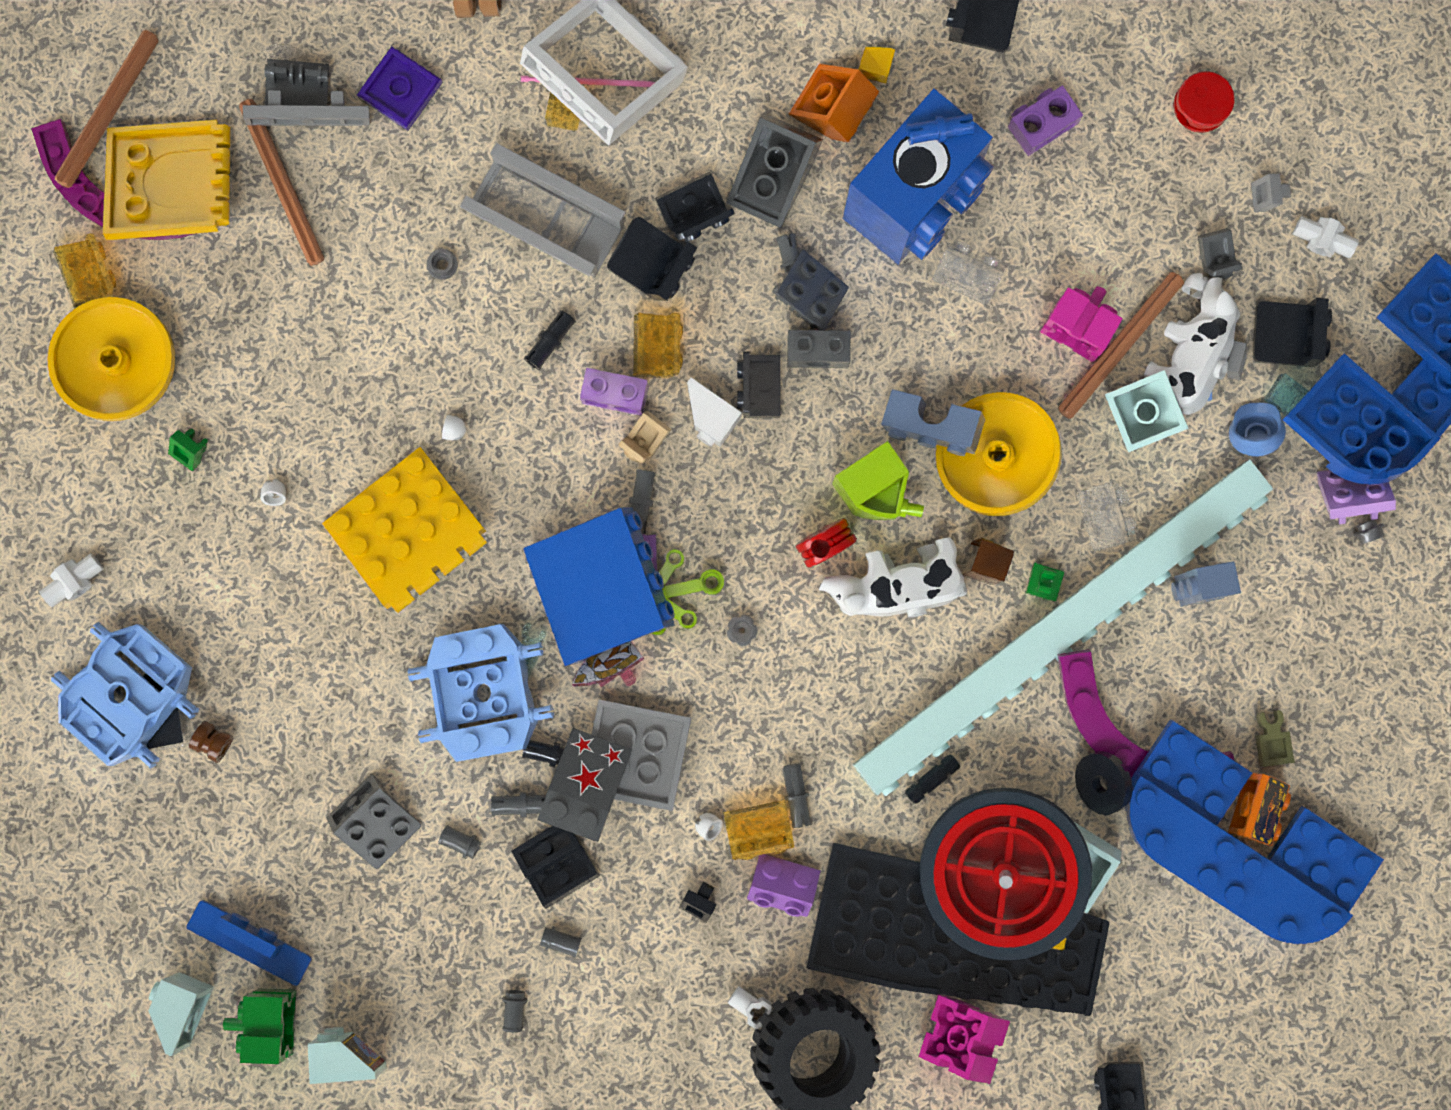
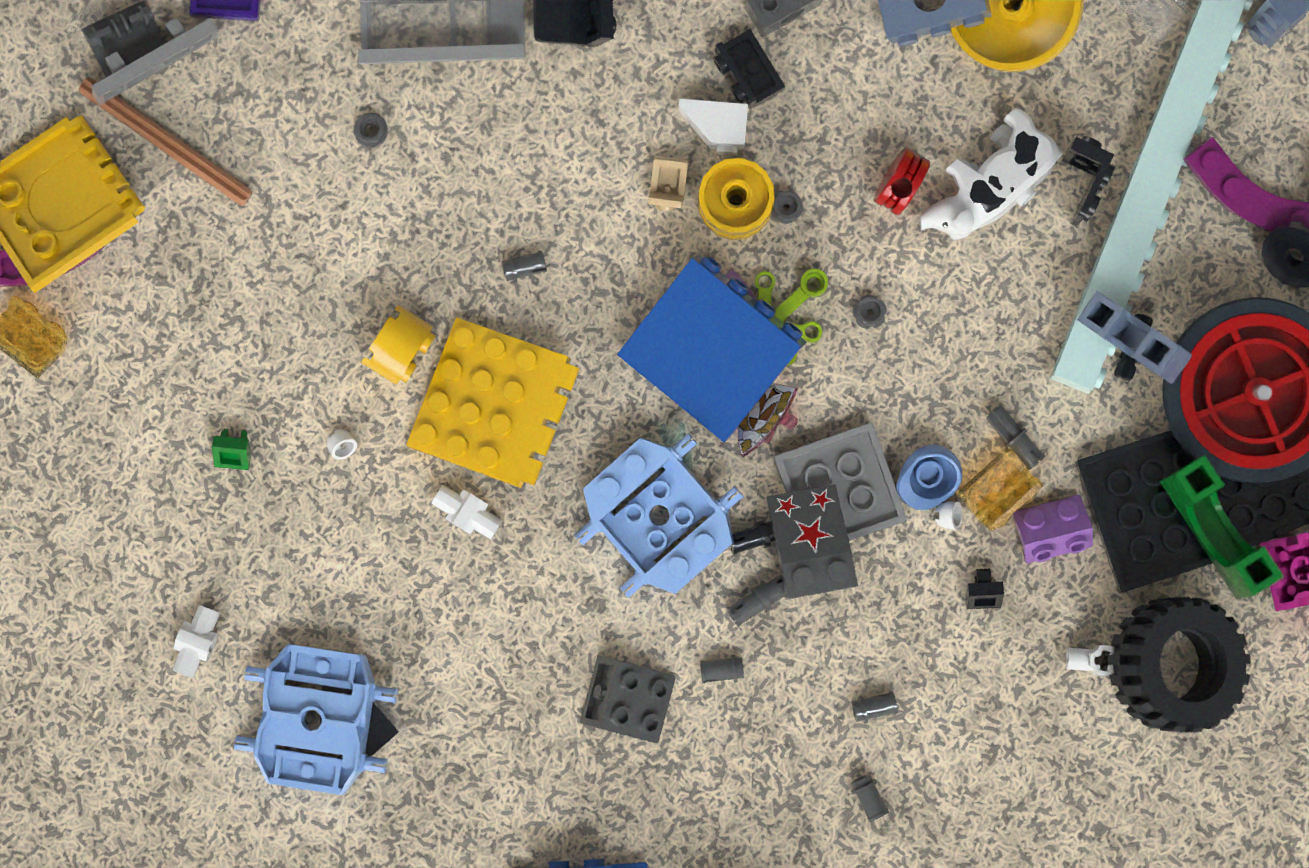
camera: 30 degrees left, 0 degrees up
yellow dish [47,297,175,421] -> none
reddish brown wheel [189,721,234,763] -> none
white hinge [442,415,466,441] -> none
black slope [511,826,600,909] -> none
black pin [524,310,576,371] -> none
medium lavender brick [580,368,649,416] -> none
dark grey pin [629,470,656,534] -> none
clear yellow bracket [633,313,683,378] -> none
lime piece [832,441,924,520] -> none
reddish brown piece [962,537,1014,585] -> none
green tile [1025,563,1064,602] -> none
none -> yellow brick [361,304,436,385]
none -> white axle [431,485,503,540]
none -> dark grey pin [502,250,547,283]
none -> yellow wheel [698,158,775,240]
none -> flat silver plate [771,190,803,224]
none -> medium blue hat [896,444,962,510]
none -> black bracket [1062,136,1116,227]
none -> sand blue arch [1077,291,1192,384]
none -> green arch [1160,455,1284,600]

